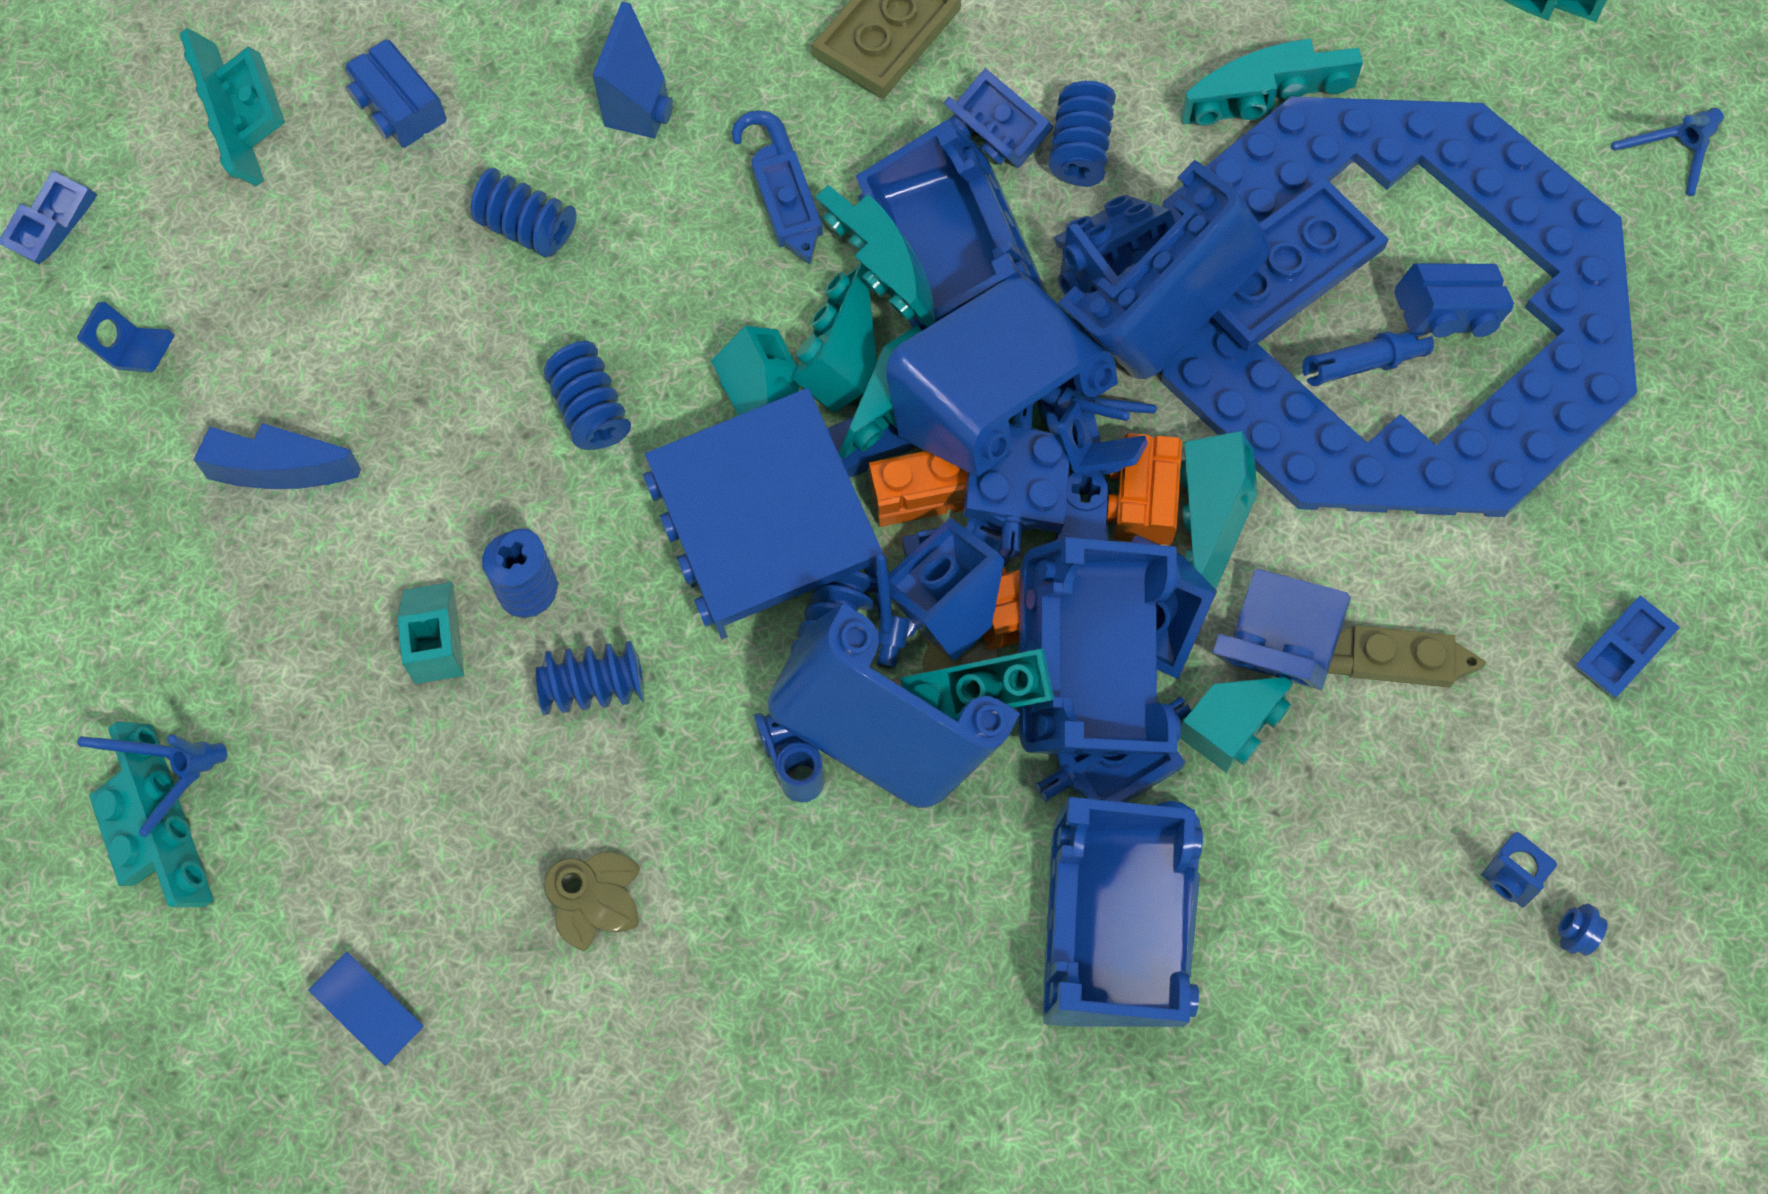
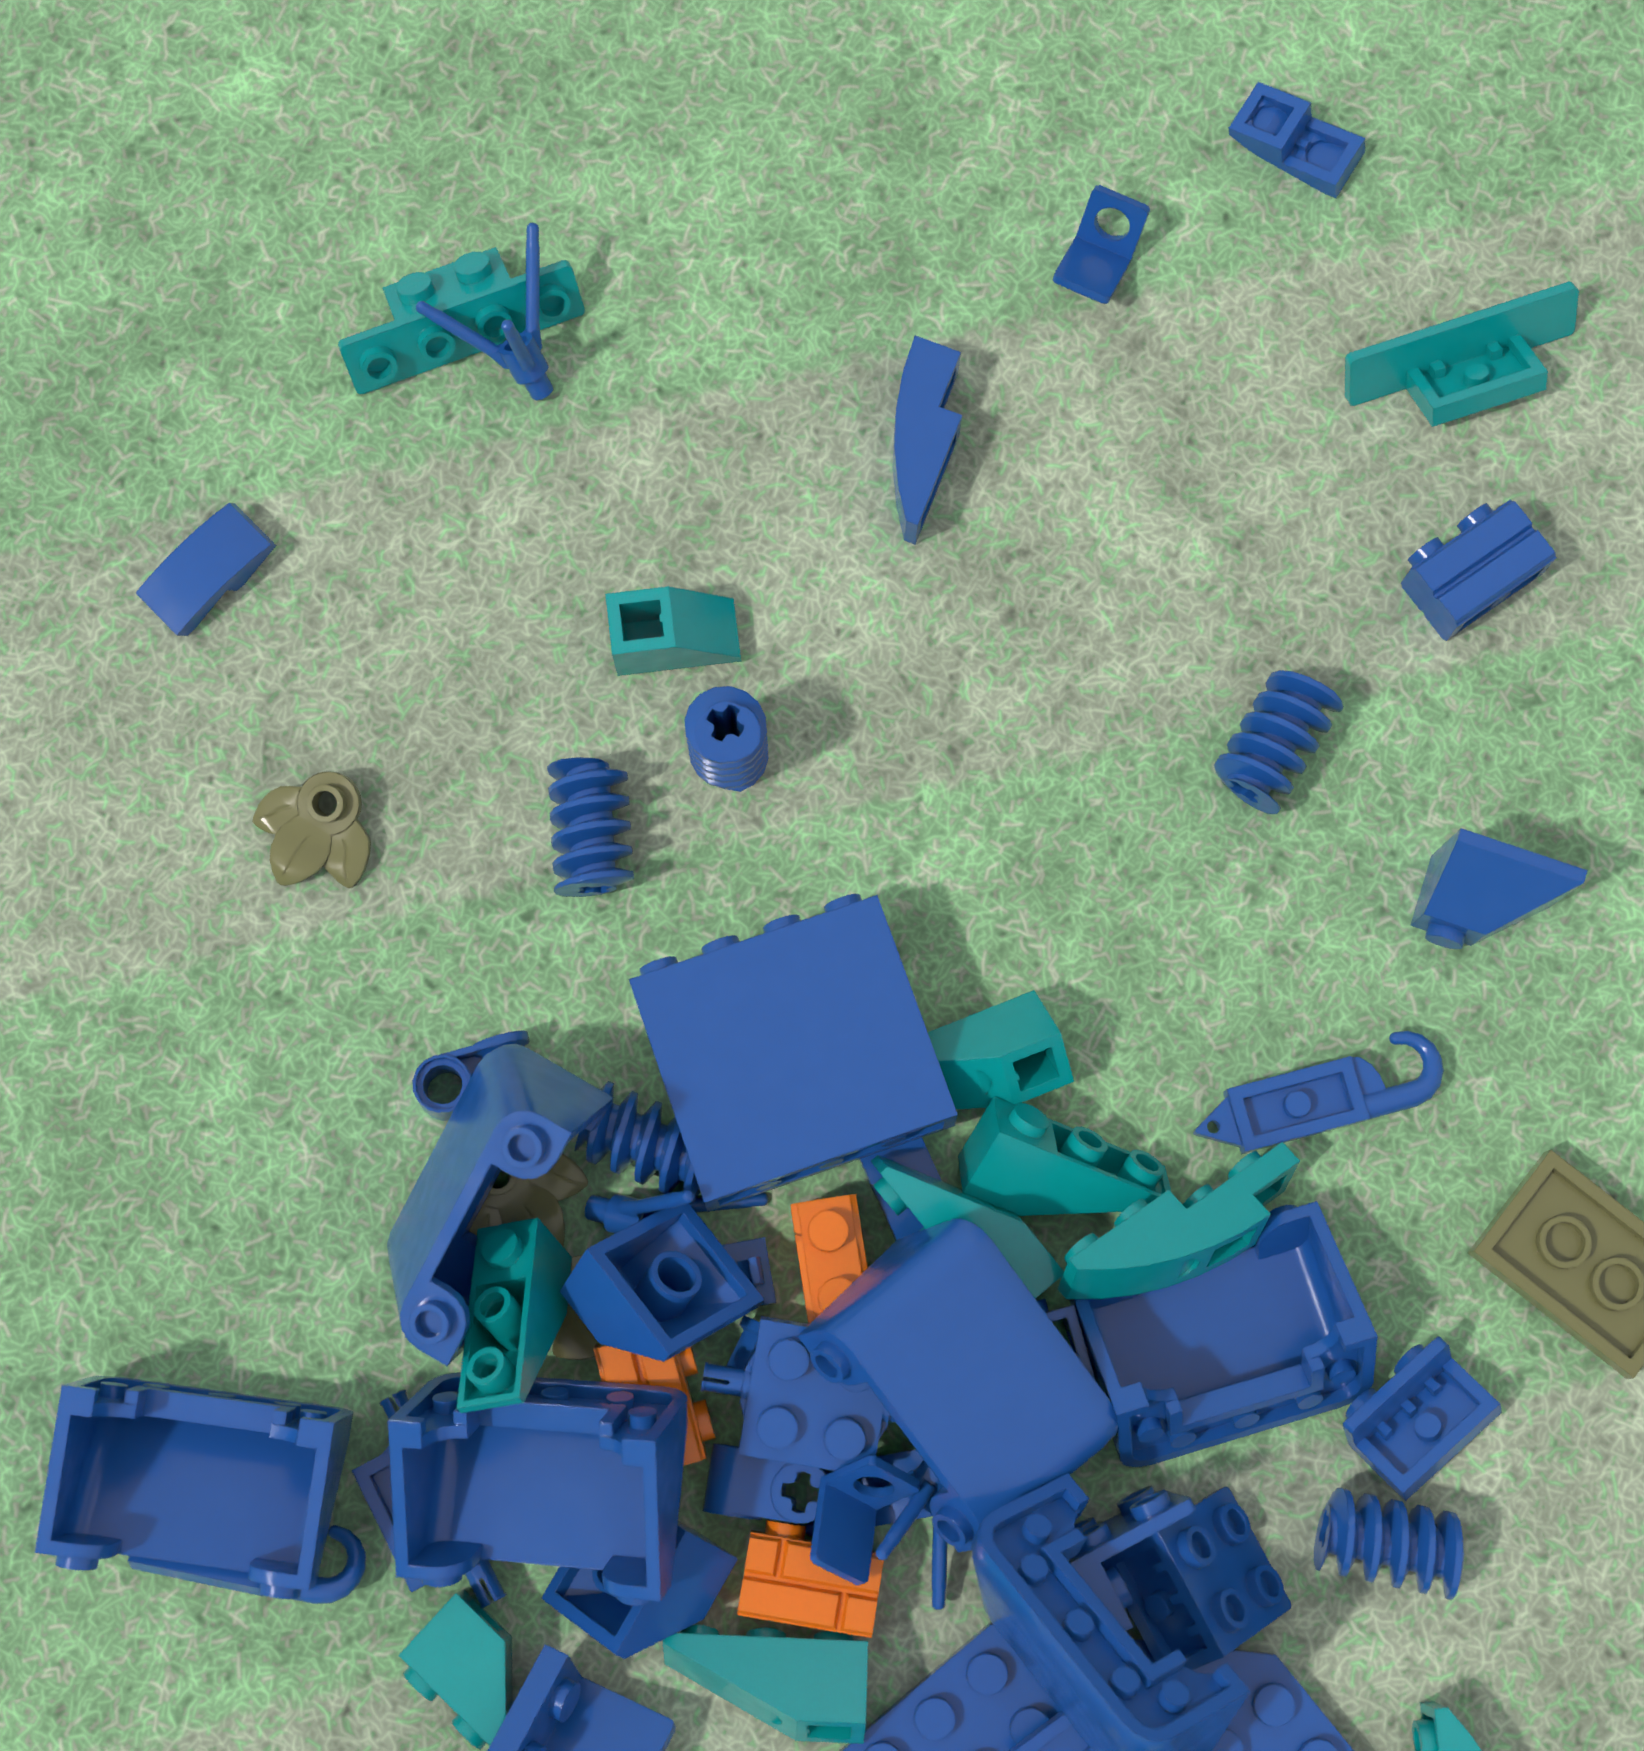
camera: 90 degrees right, 10 degrees up
blue piece [544,341,631,450] -> none

